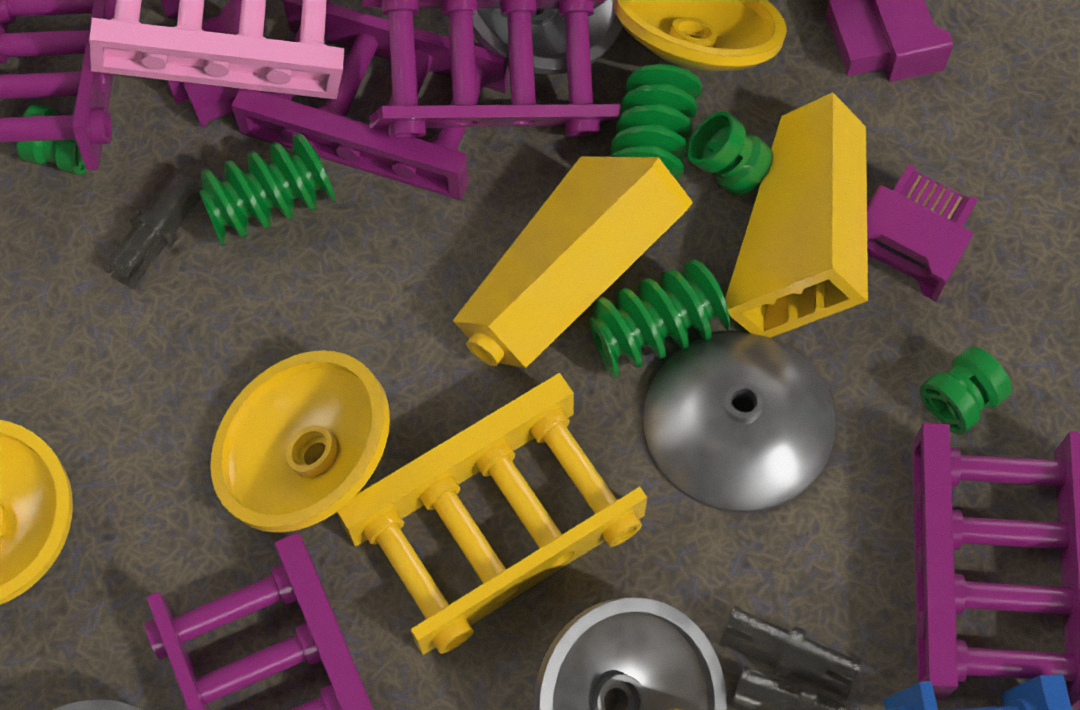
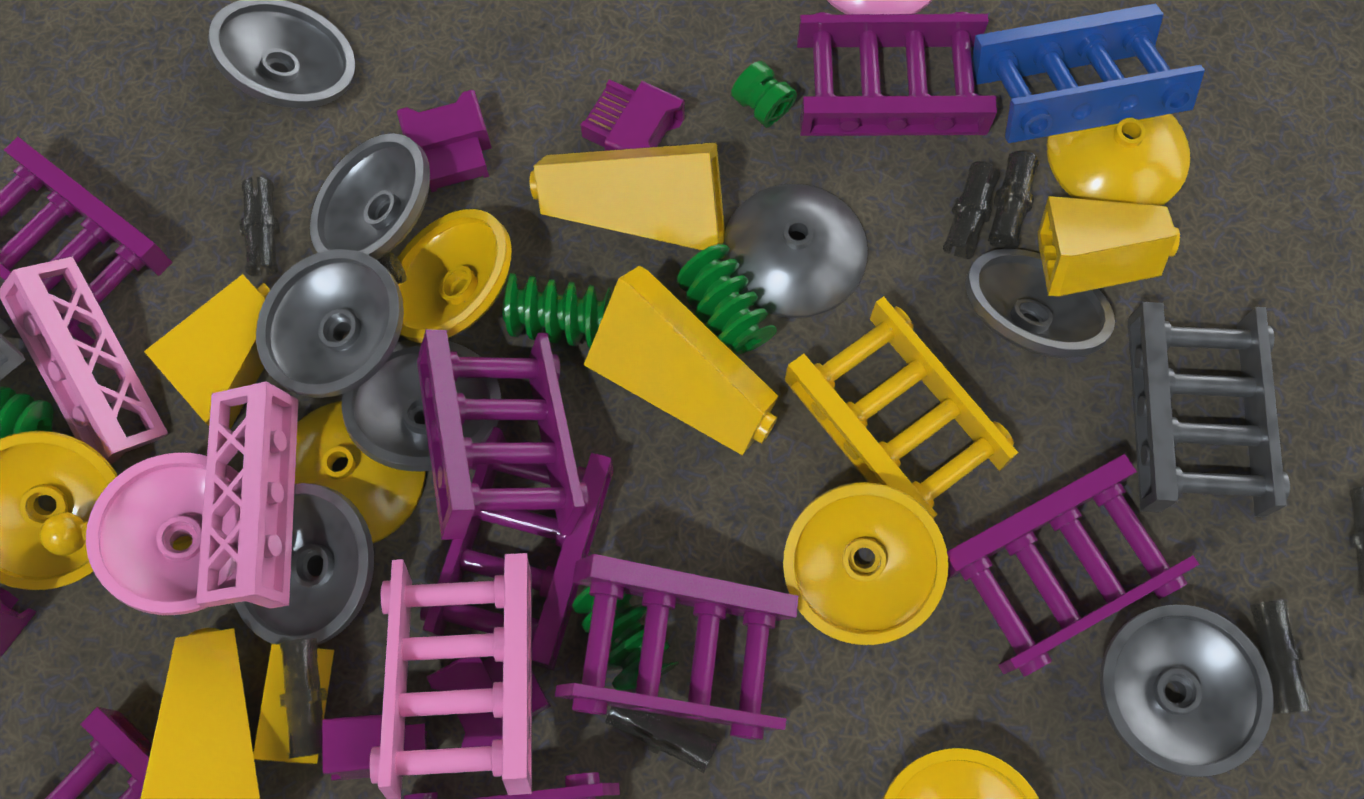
camera: 95 degrees left, 5 degrees up
green wheel [687,111,773,195] -> none
none -> magenta fence [555,554,799,740]

